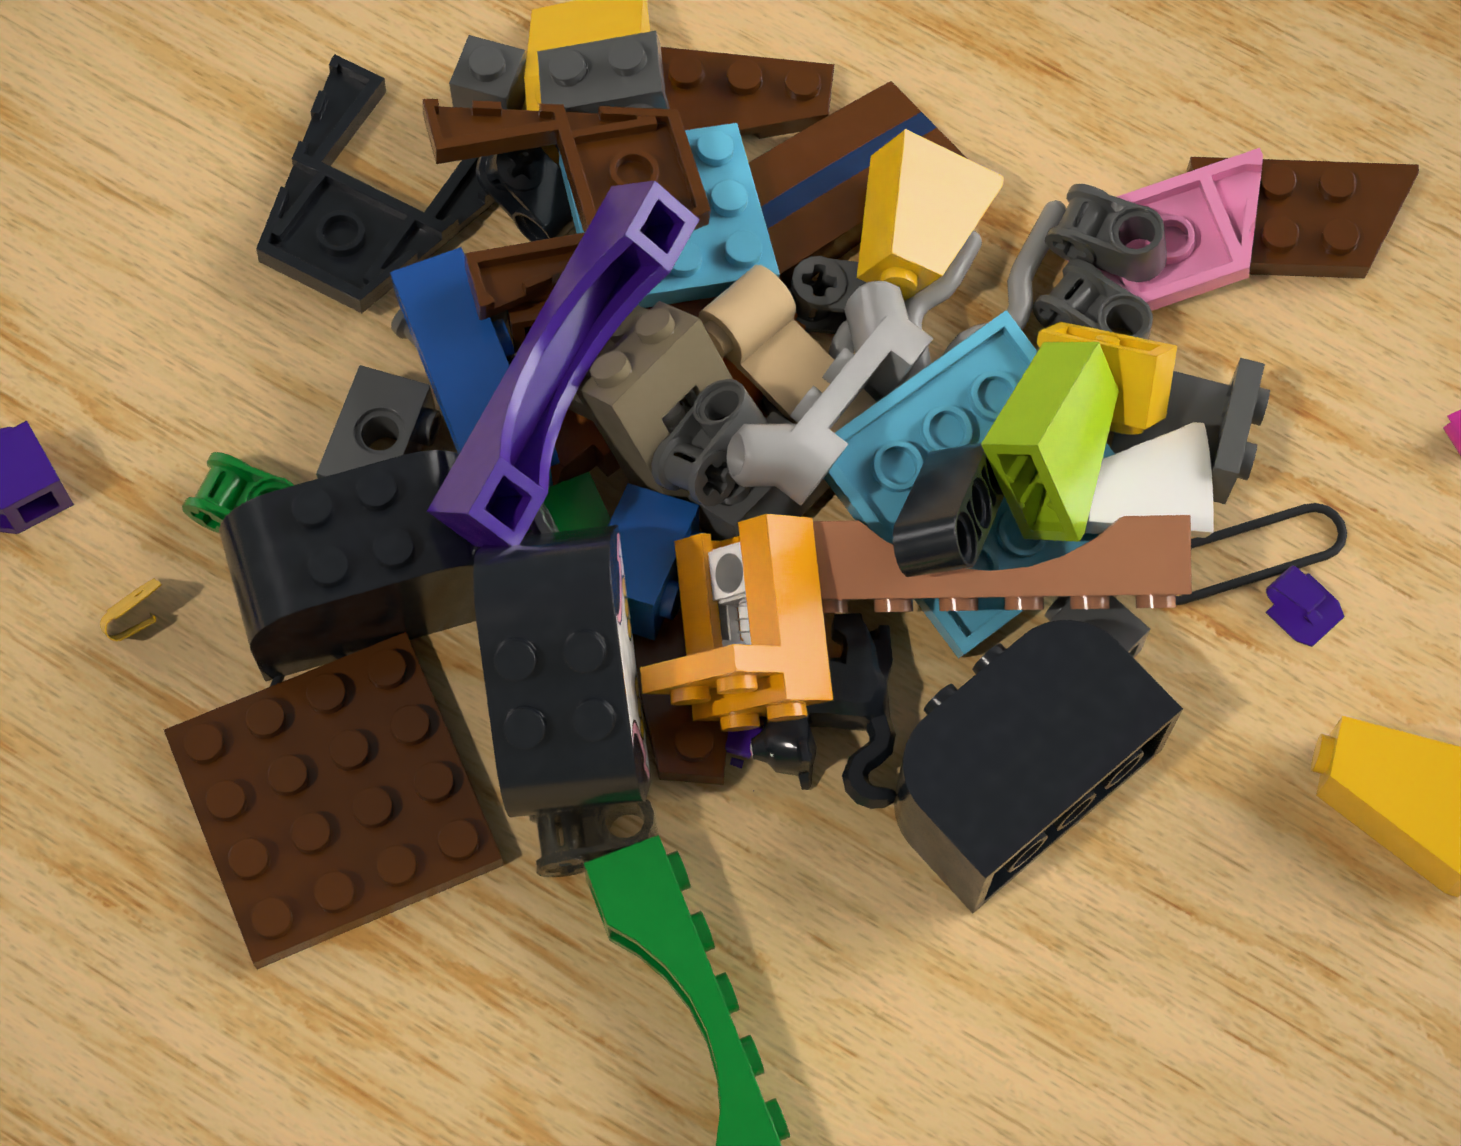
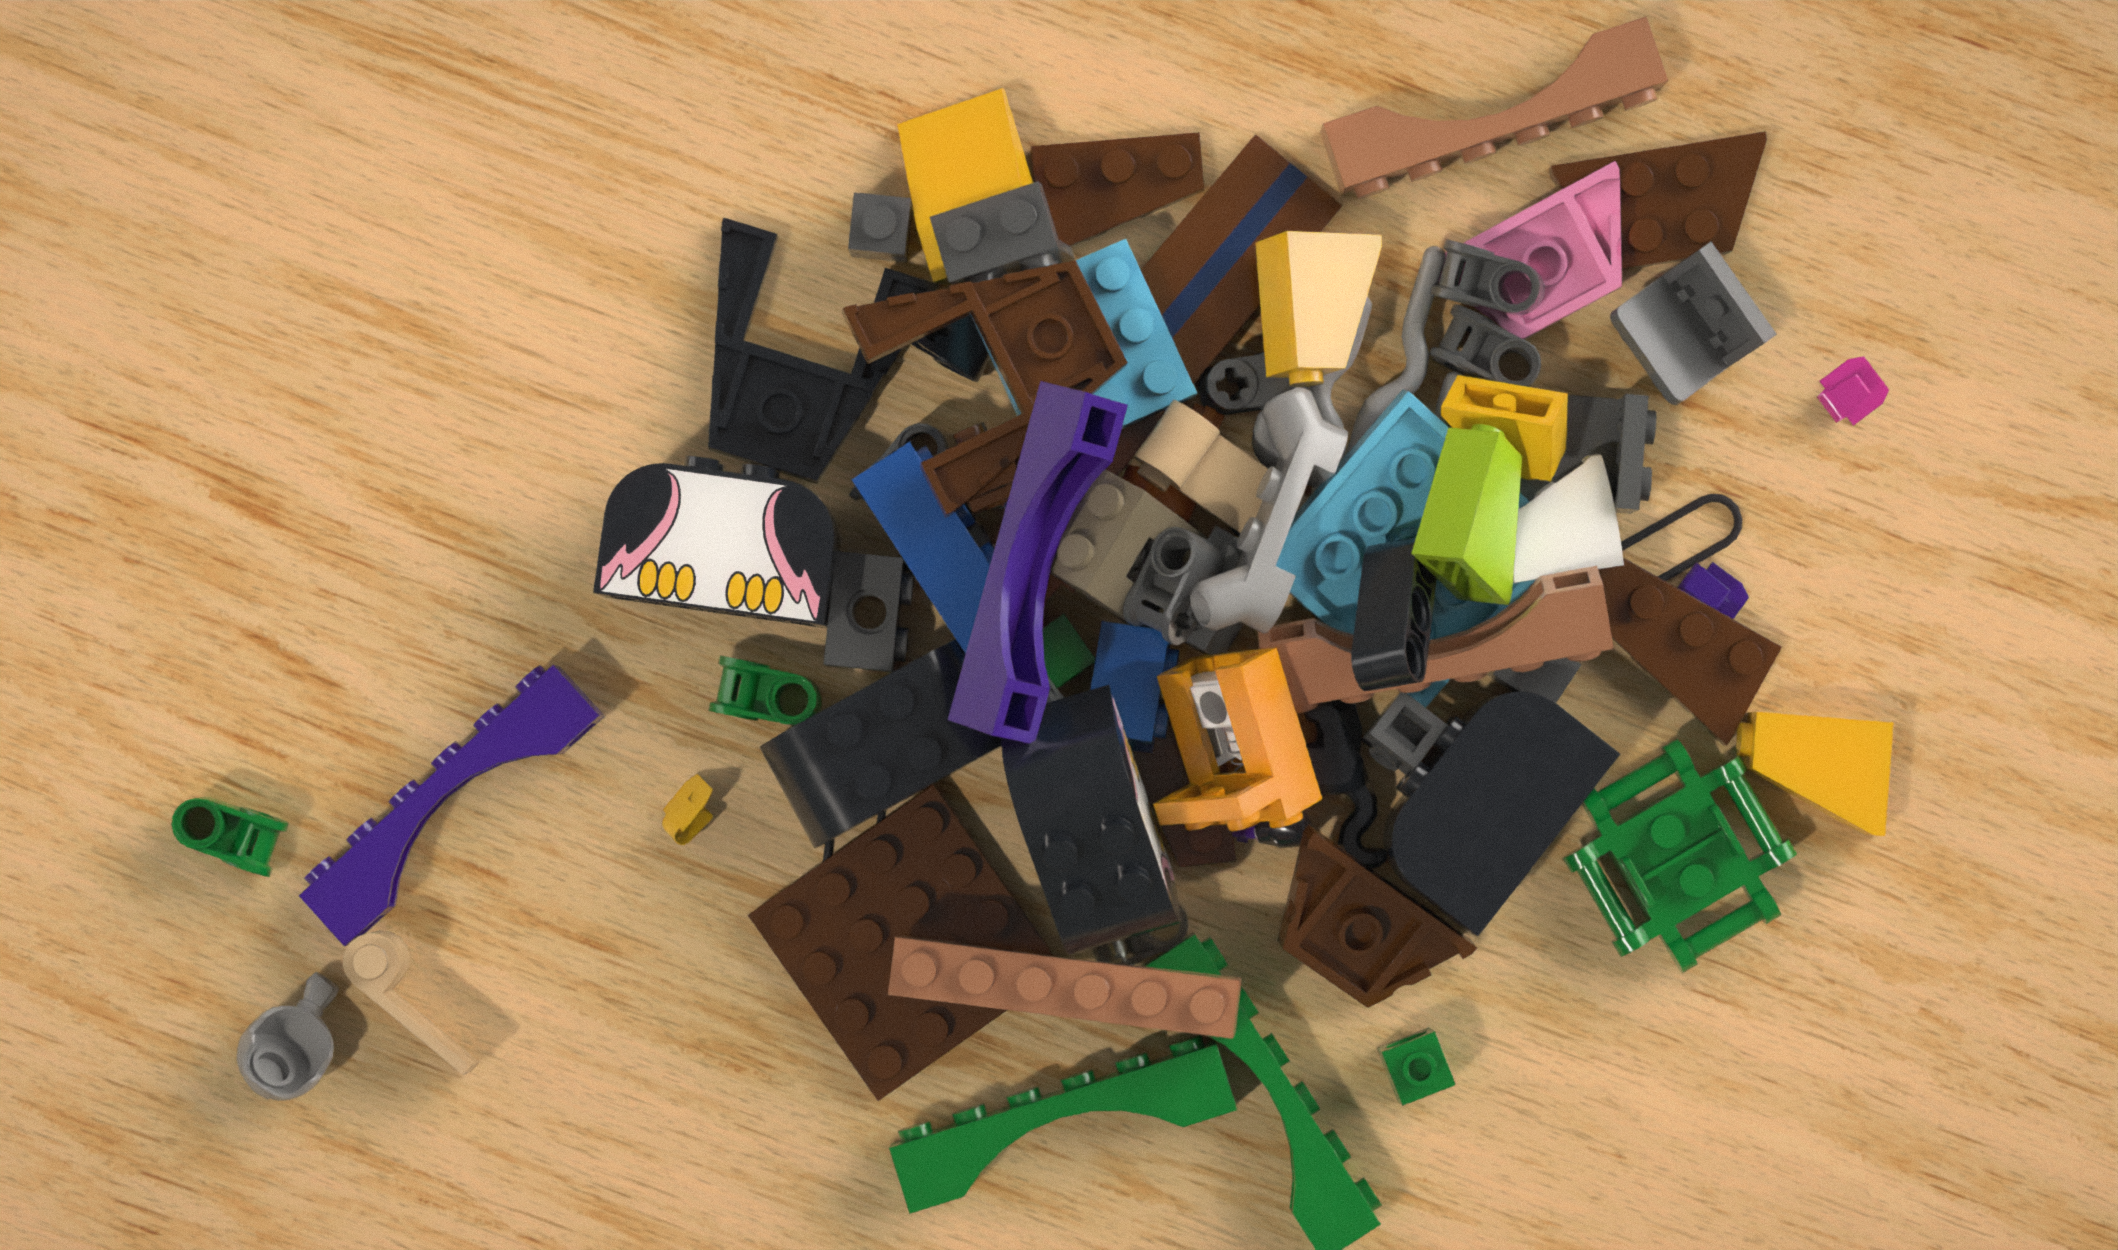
camera: 10 degrees left, 20 degrees up
none -> brick [593,456,840,628]
none -> nougat arch [888,935,1242,1039]
none -> green arch [889,1035,1237,1214]
none -> reddish brown wing [1277,825,1477,1008]
none -> nougat arch [1320,16,1668,199]
none -> dark grey brick [1361,692,1447,774]
none -> green brick [1377,1027,1456,1106]
none -> green brick [1563,739,1797,973]
none -> reddish brown wing [1598,558,1782,746]
none -> dark grey bracket [1610,242,1777,405]

